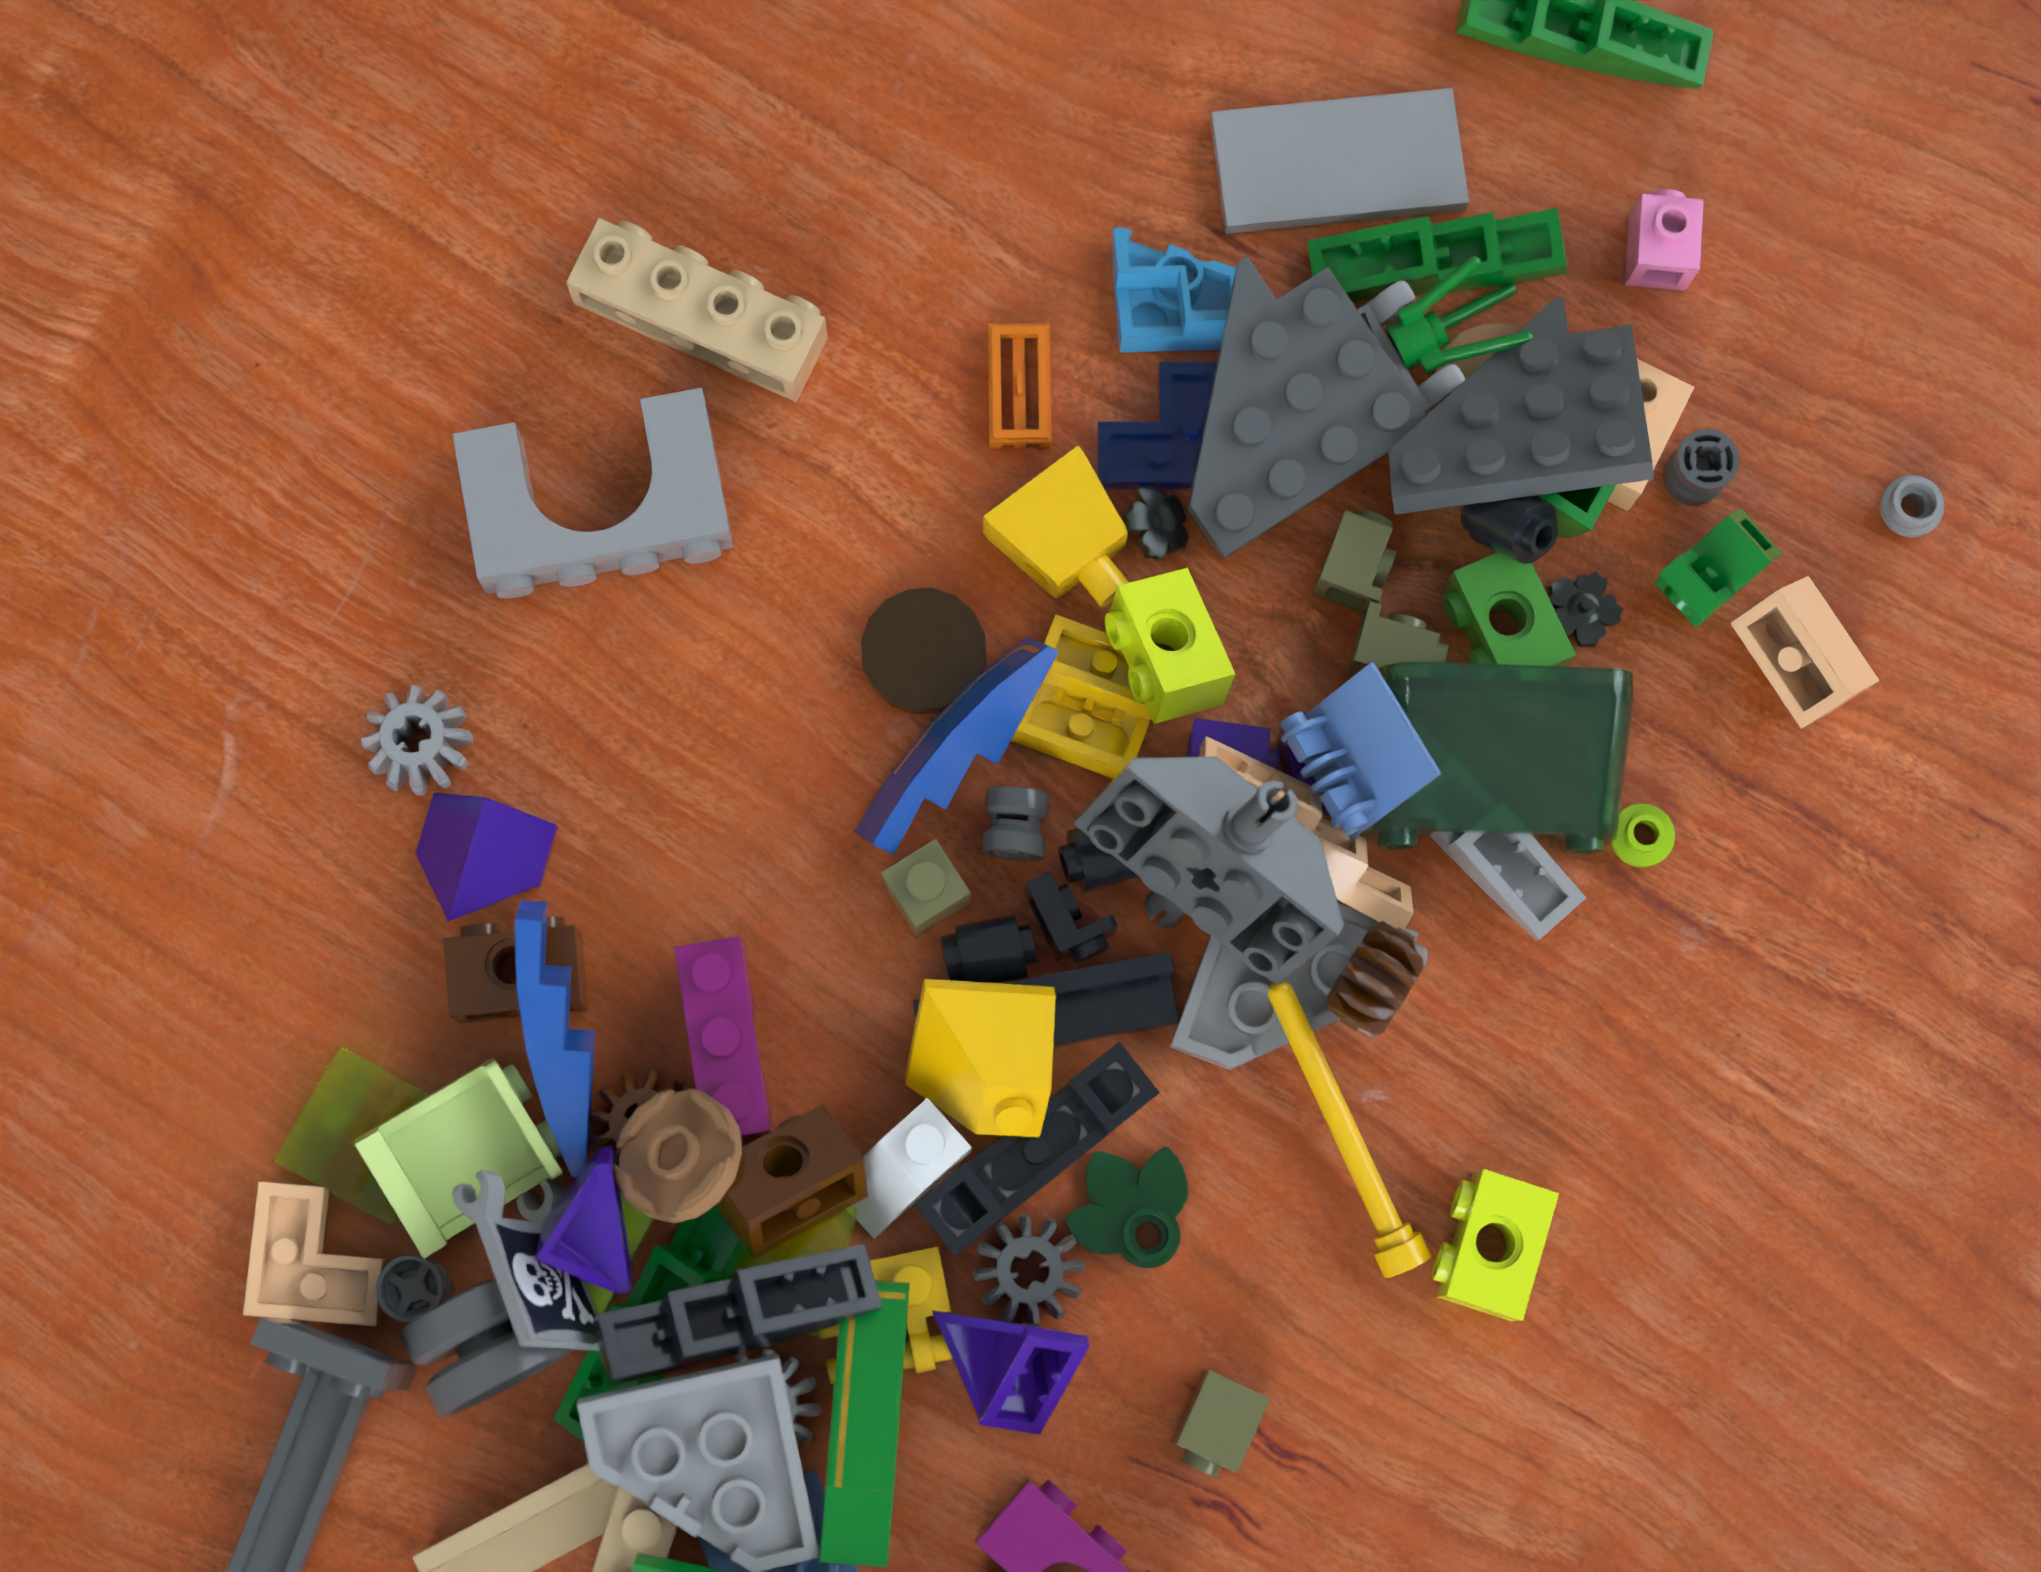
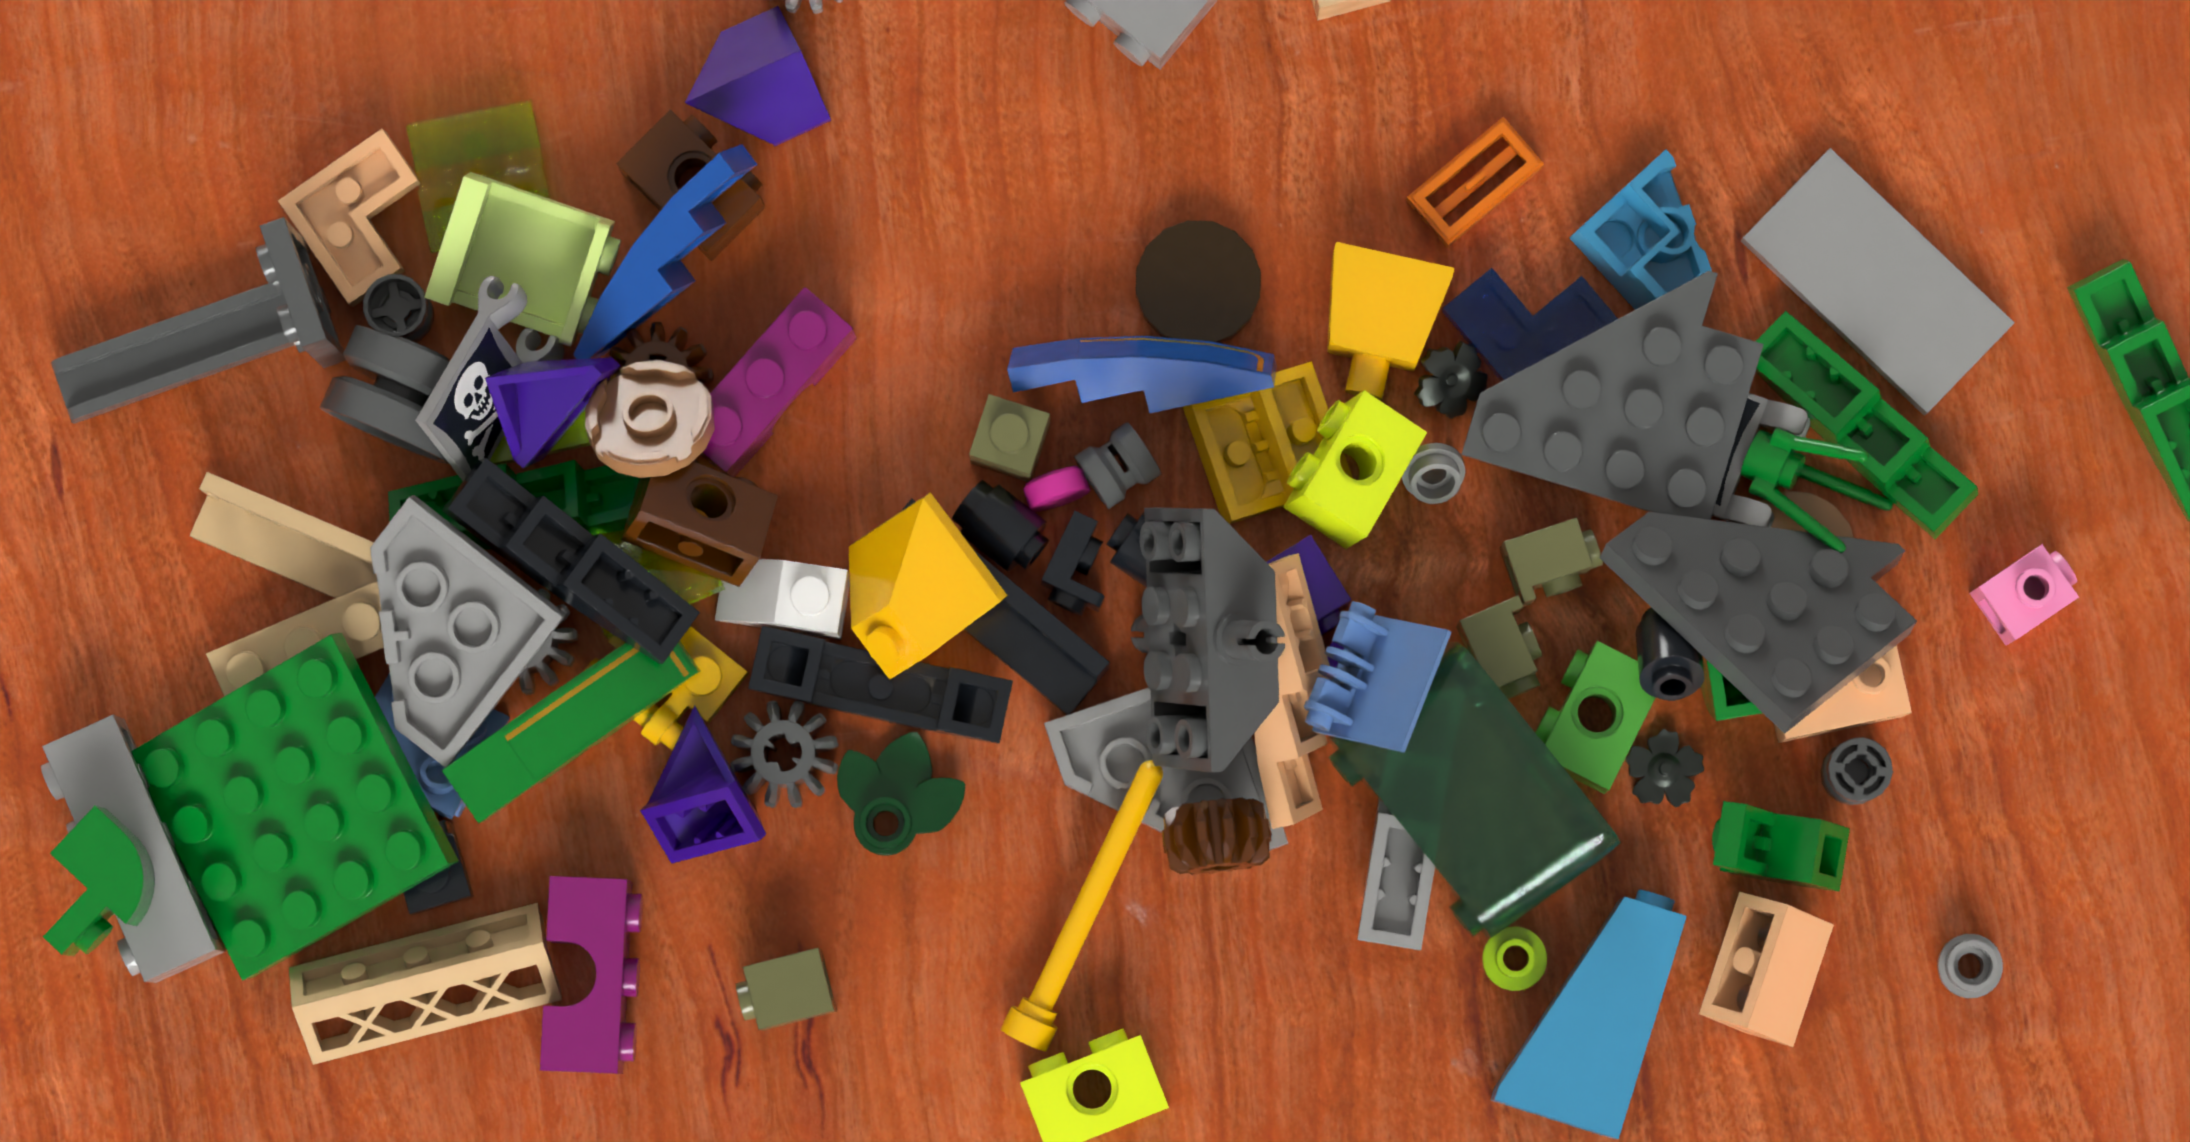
camera: 60 degrees right, 5 degrees up
none -> dark pink tile [1023,466,1090,512]
none -> light grey plate [1402,443,1465,504]
none -> dark azure slope [1490,889,1687,1139]

